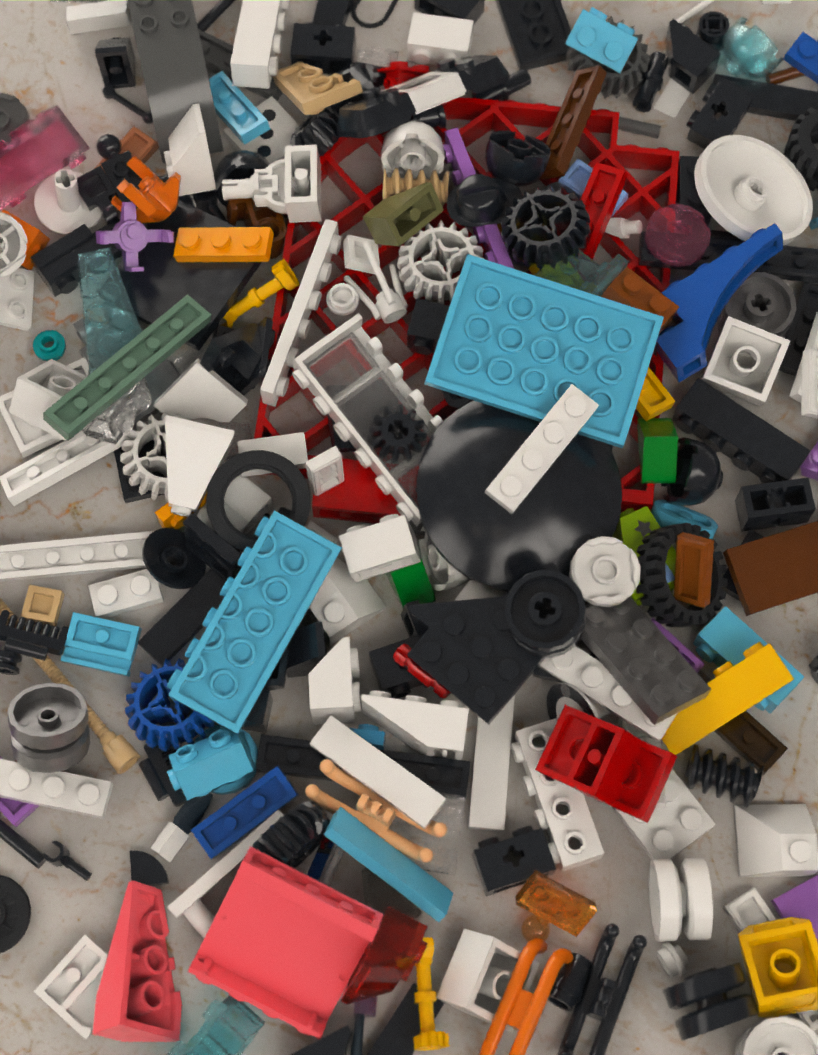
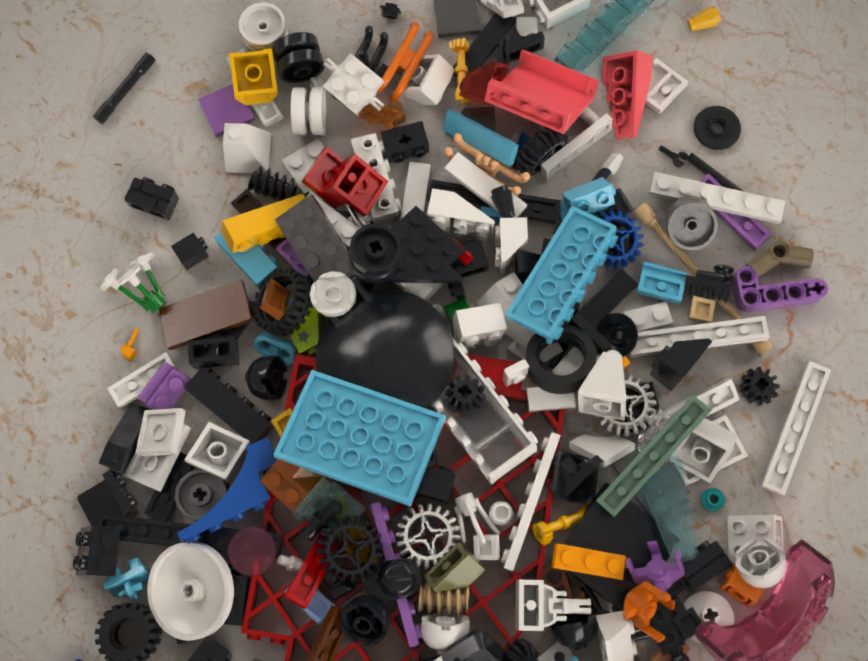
camera: 175 degrees left, 5 degrees up
black tile [130,850,169,886] -> none
blue plate [191,766,299,859] -> none
white plate [484,384,599,514] -> none
green slope [637,418,678,484] -> none
none -> black axle [301,499,343,541]
none -> white plate [323,53,384,115]
none -> black cone [490,185,516,218]
none -> black slope [649,338,712,391]

